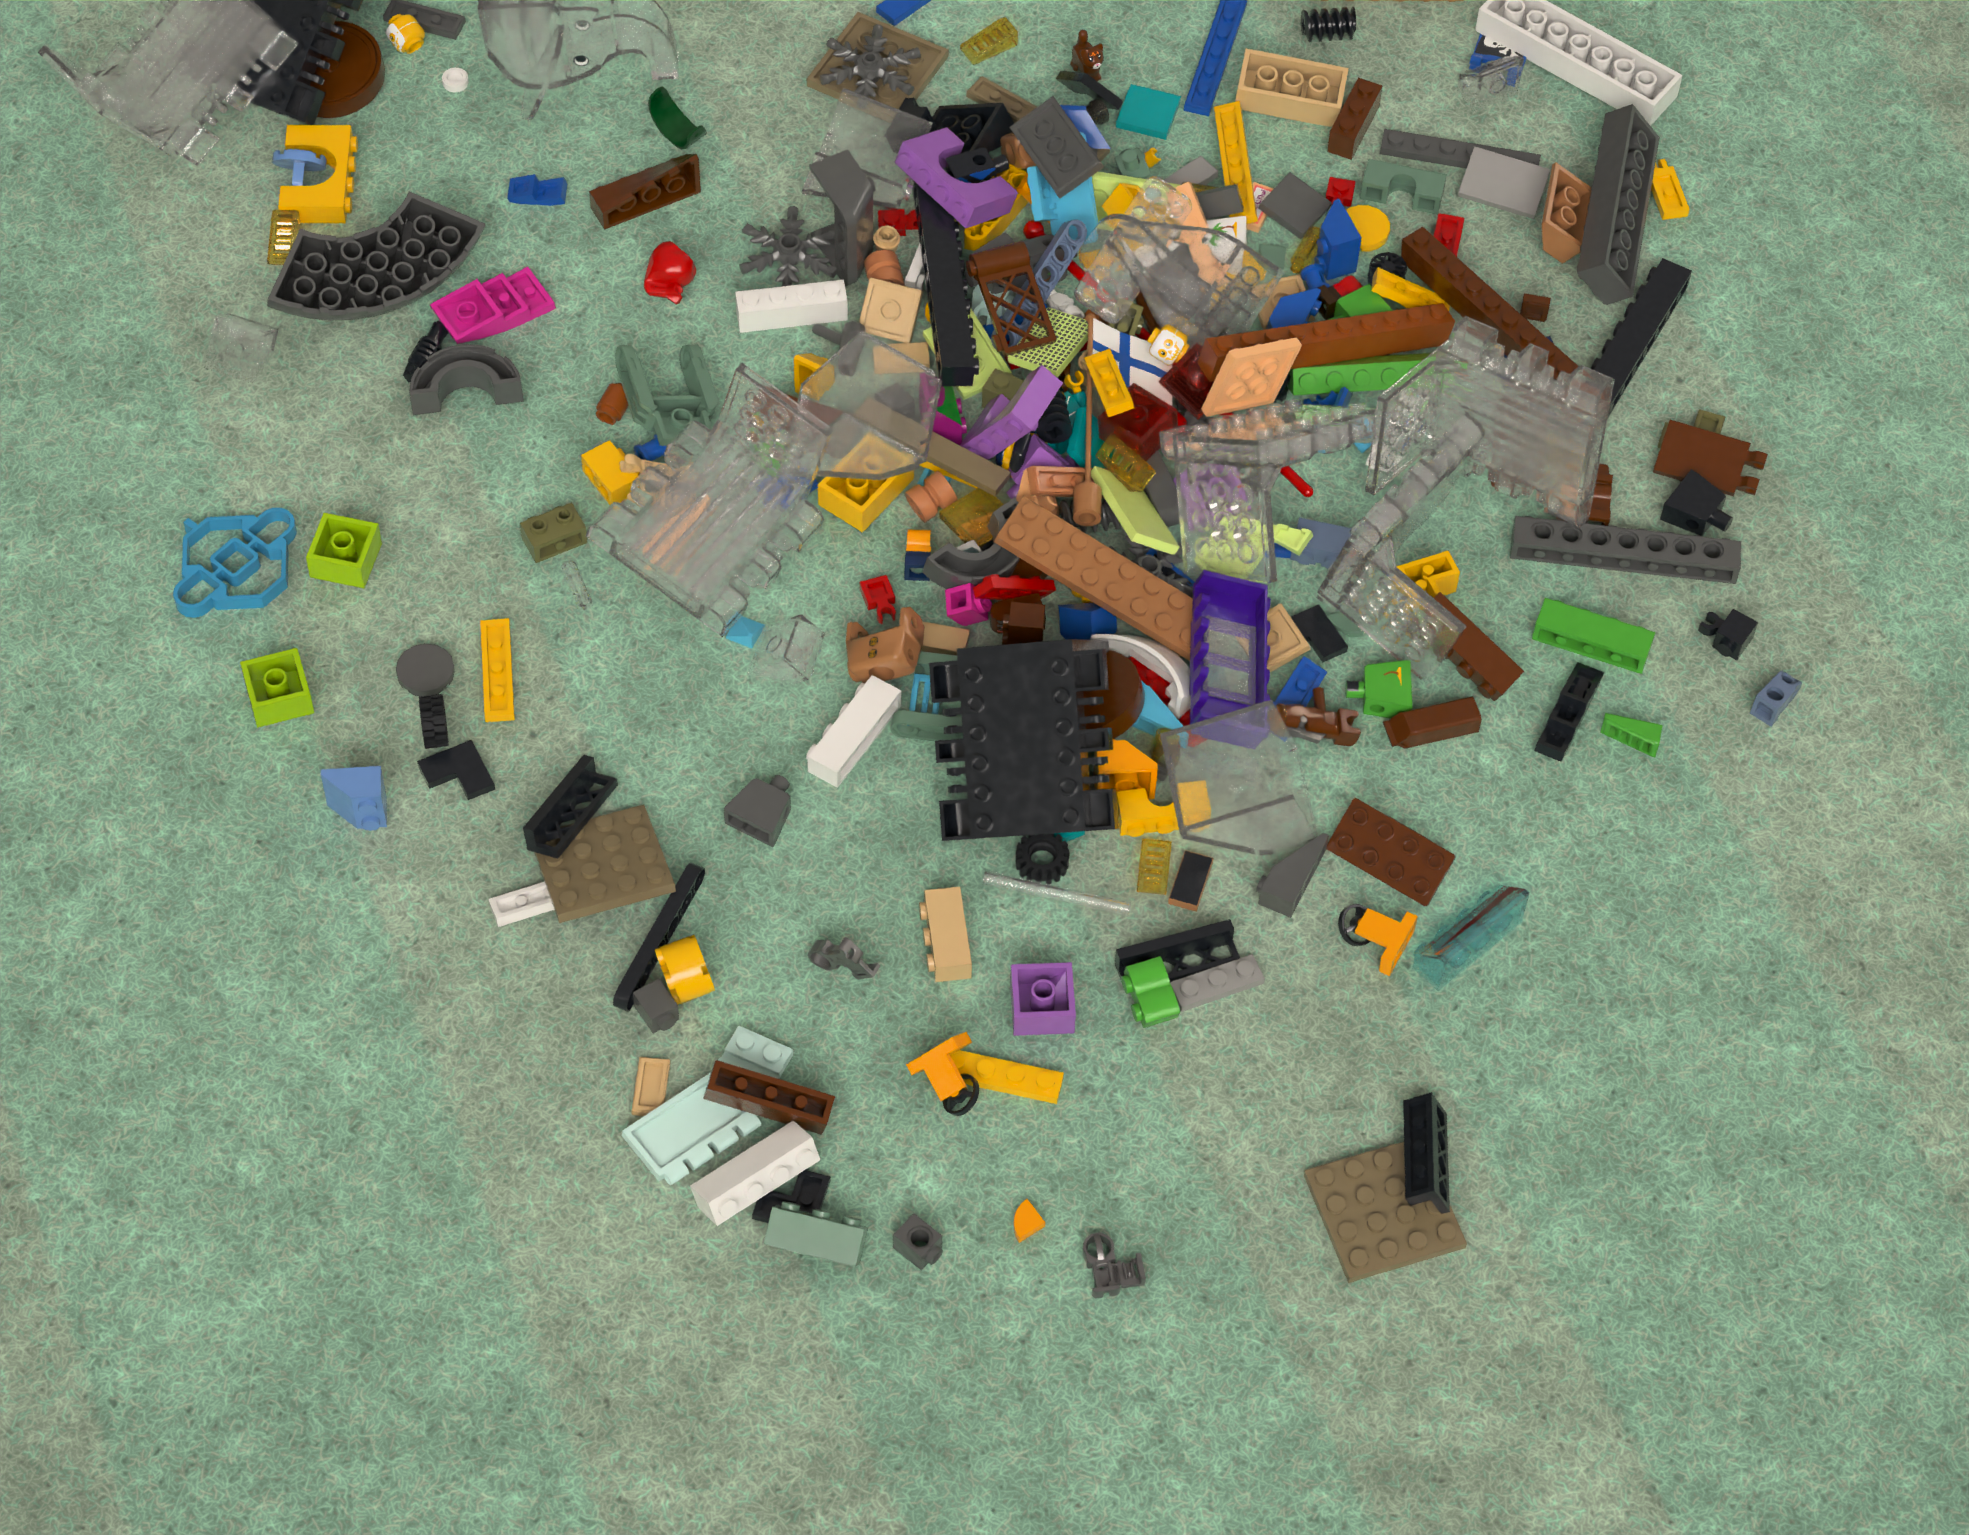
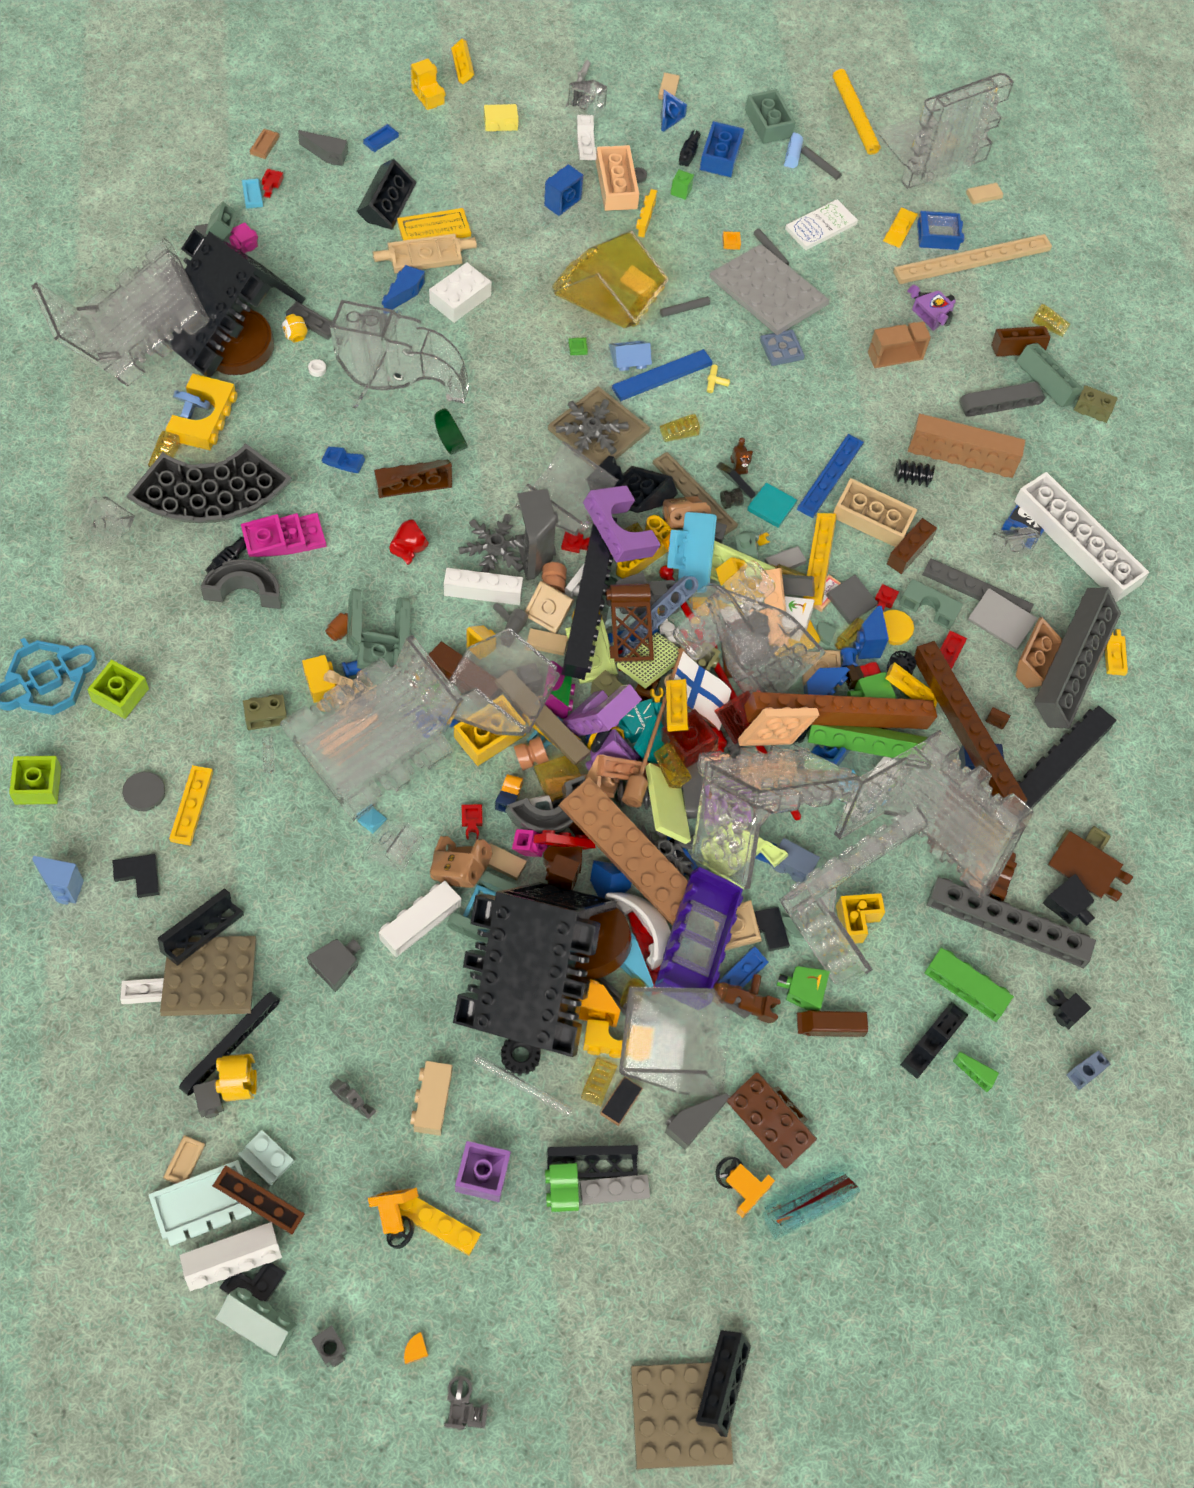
camera: 10 degrees right, 5 degrees up
black tyre [419,694,449,749] -> none
tan cone [873,226,900,253] -> none
black torso [945,147,1010,183] -> none
dark grey tile [1009,96,1104,199] -> none
black piece [1036,385,1072,444] -> none
slope [1060,105,1111,149] -> none
head [1147,324,1190,365] -> none
reddish brown brick [1410,592,1524,701] -> none

